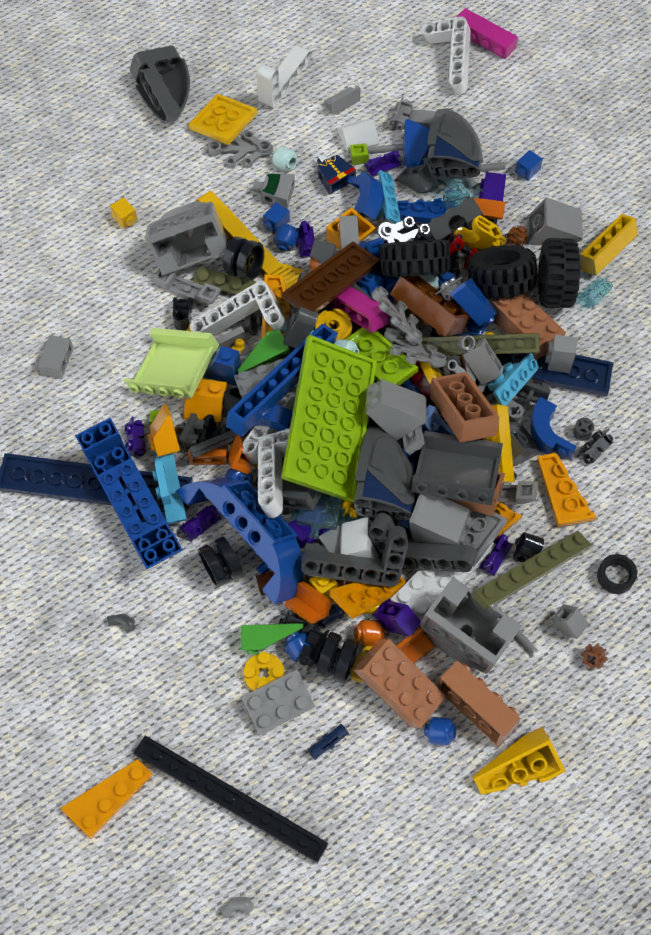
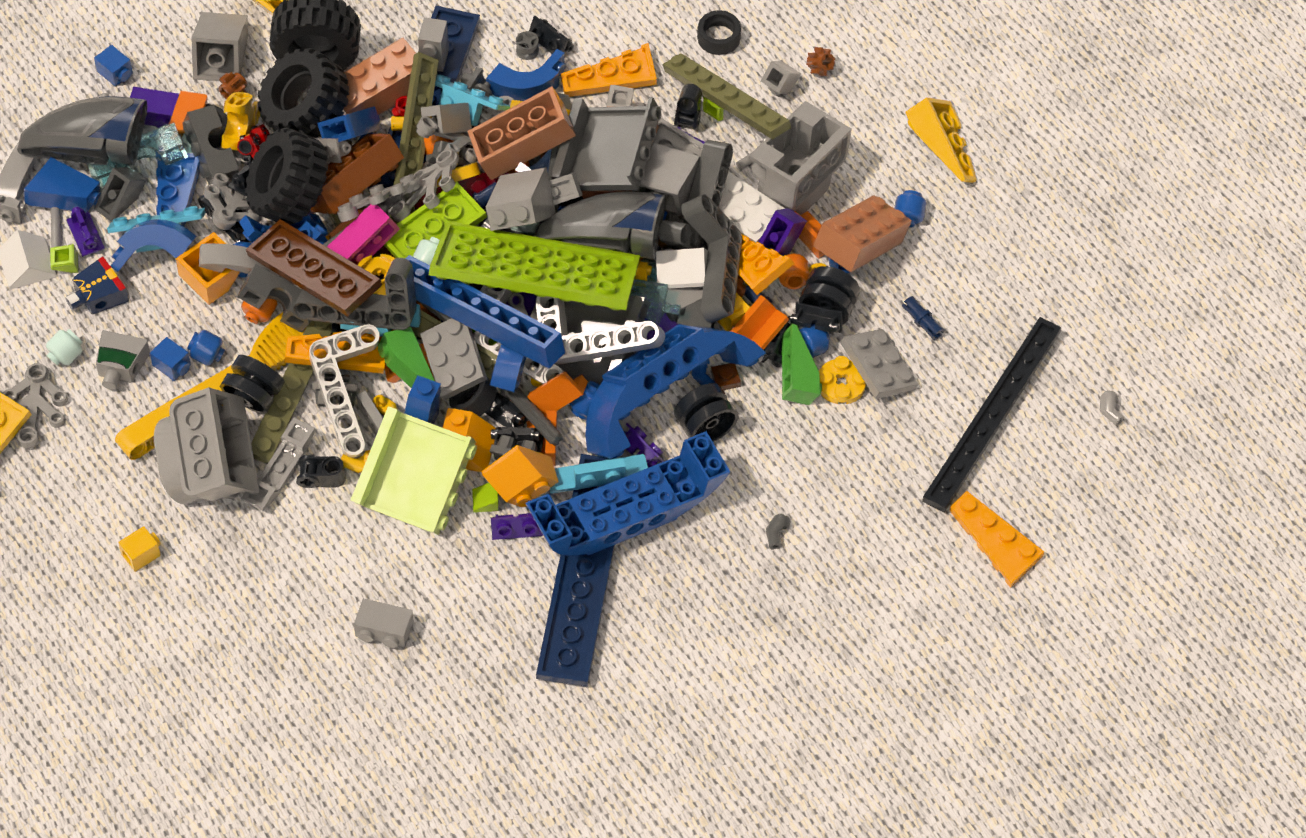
camera: 90 degrees left, 5 degrees down
dark purple hinge [296,221,315,257] -> none
nougat brick [438,660,521,747] -> none

